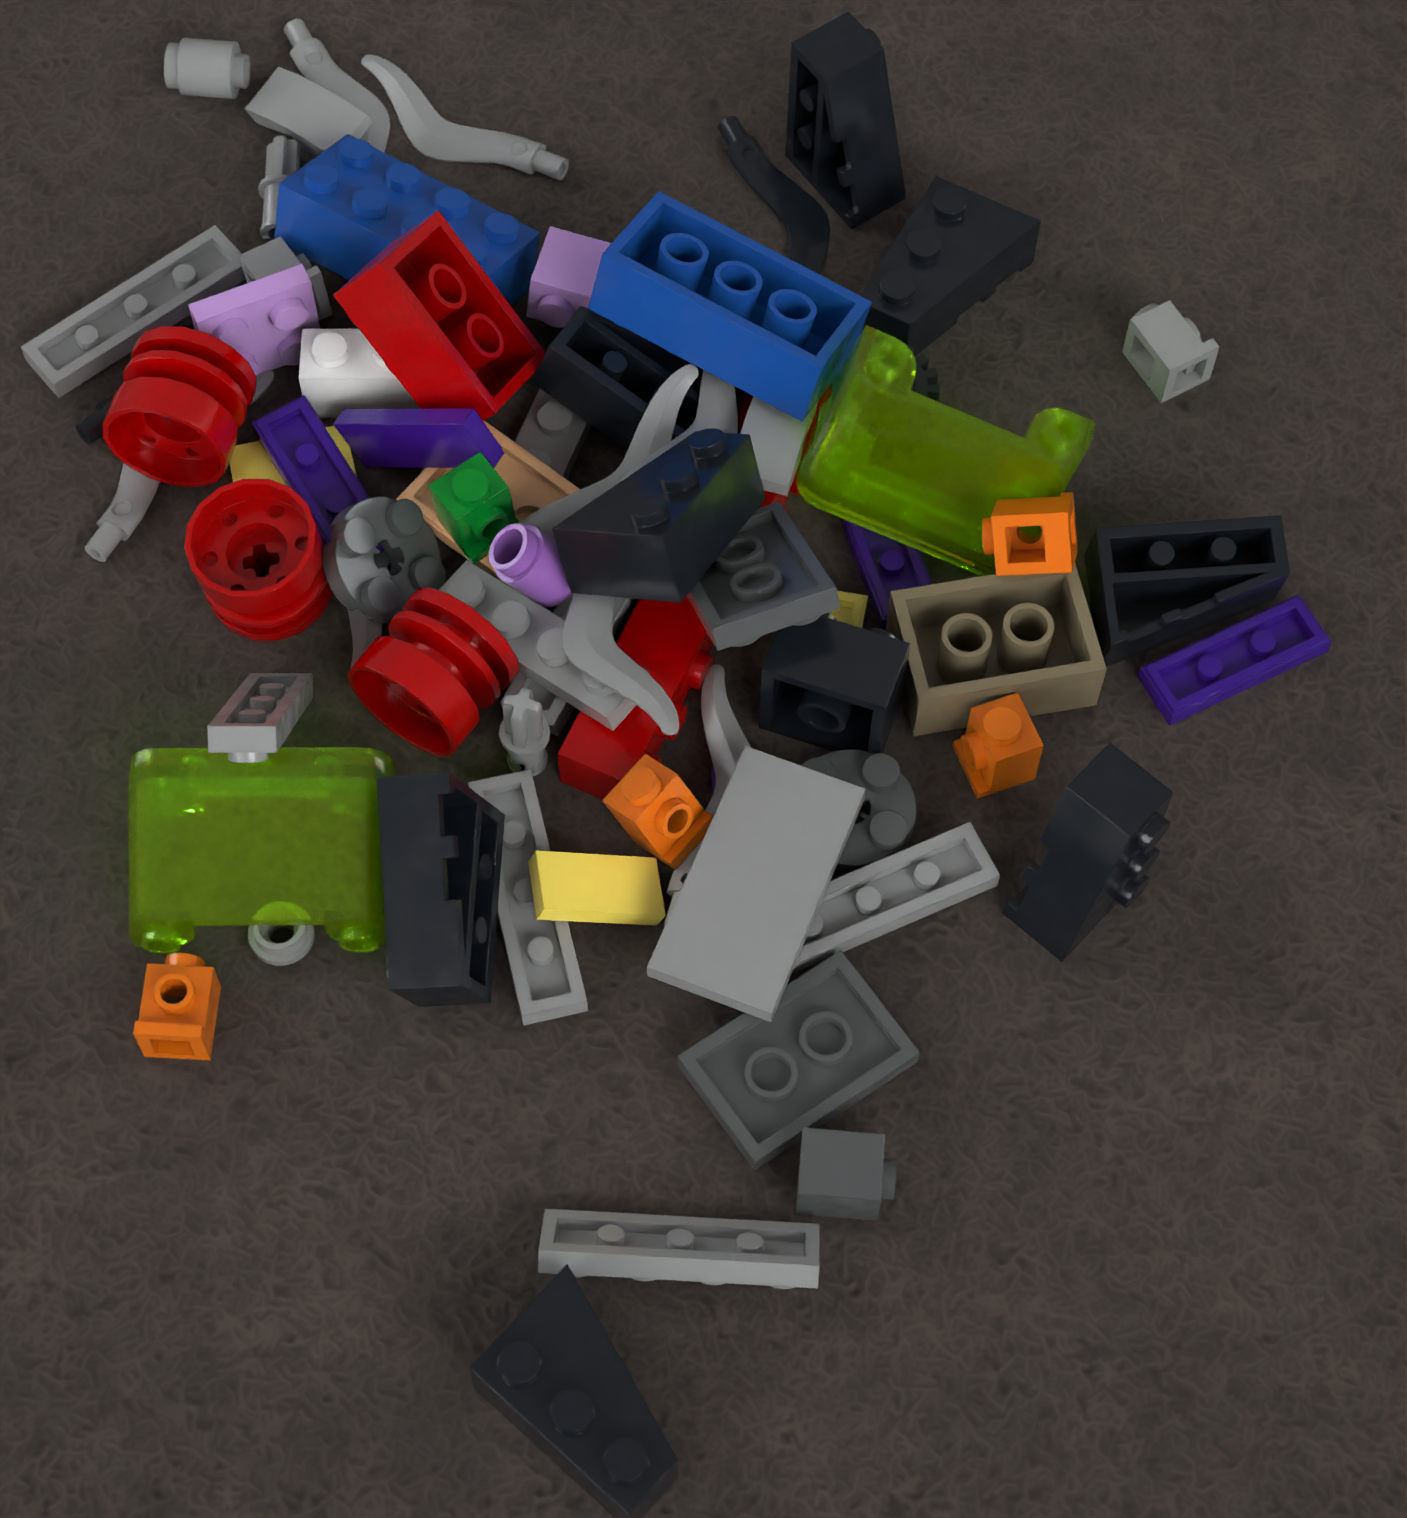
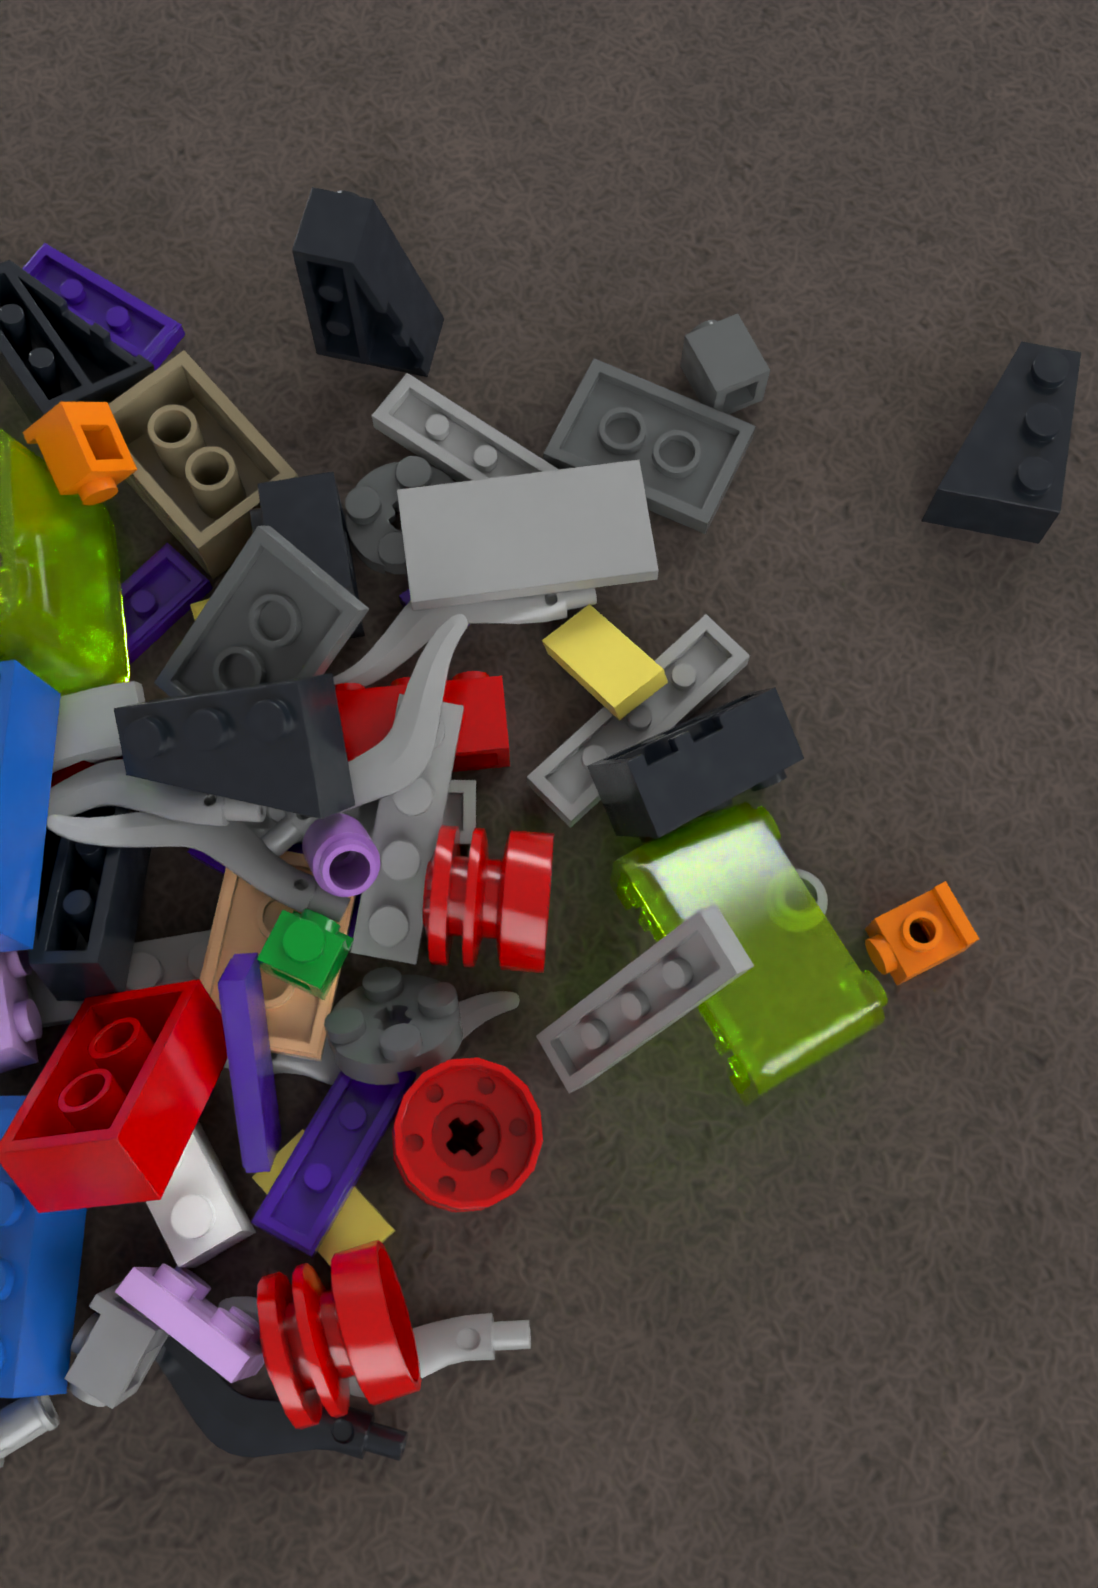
camera: 120 degrees left, 10 degrees up
light grey plate [21,225,246,398] -> none
light grey axle [499,688,550,776] -> none
light grey plate [538,1209,820,1289] -> none
orange brick [602,754,713,870] -> none
orange brick [952,692,1044,799] -> none

